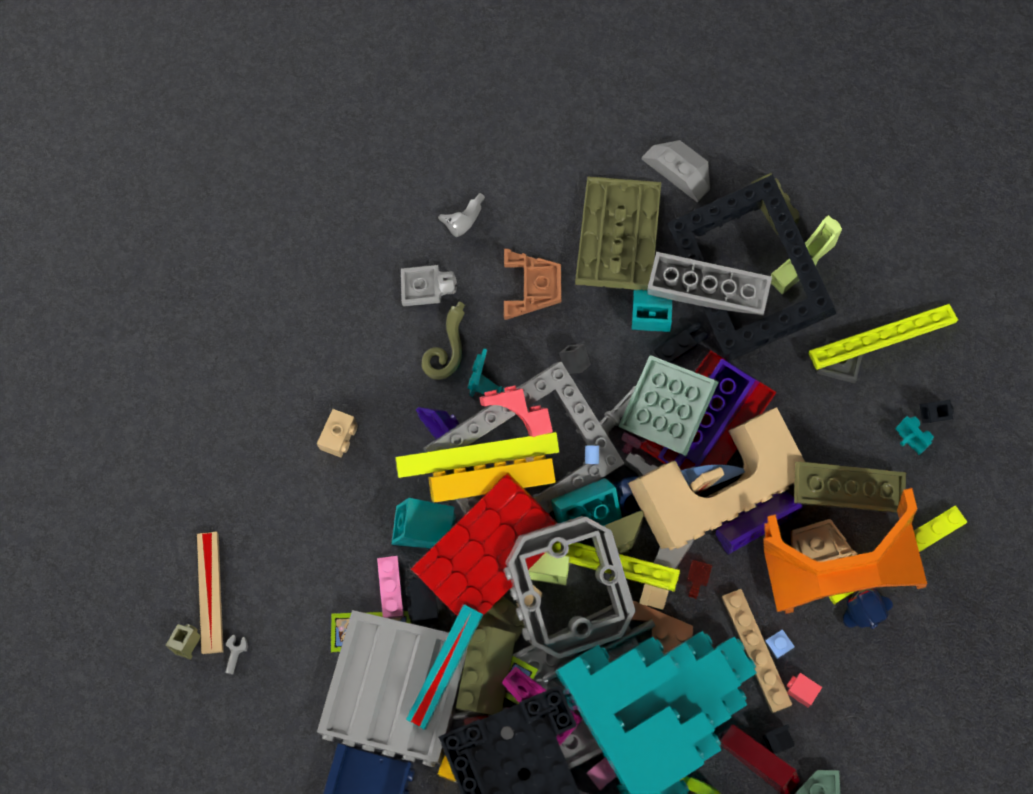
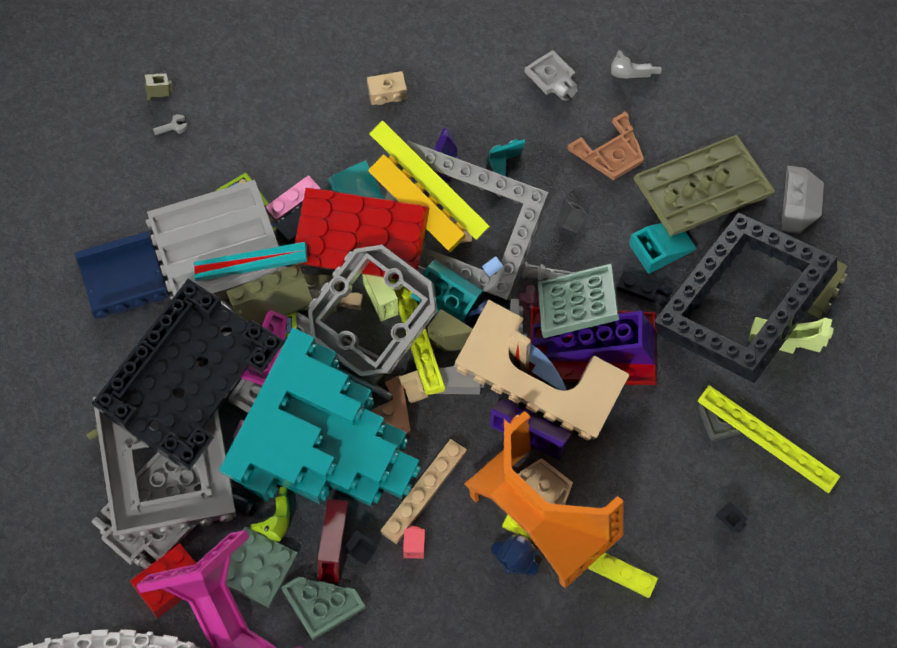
camera: 50 degrees right, 5 degrees down
tan tile [197,532,223,654] -> none
olive plant [422,302,465,380] -> none
coral arch [479,385,553,437] -> none
light grey slope [648,252,772,315] -> none
clear red plate [687,560,712,599] -> none
light blue plate [765,629,795,659] -> none
olive plate [794,462,906,513] -> none
teal hips [895,416,934,455] -> none

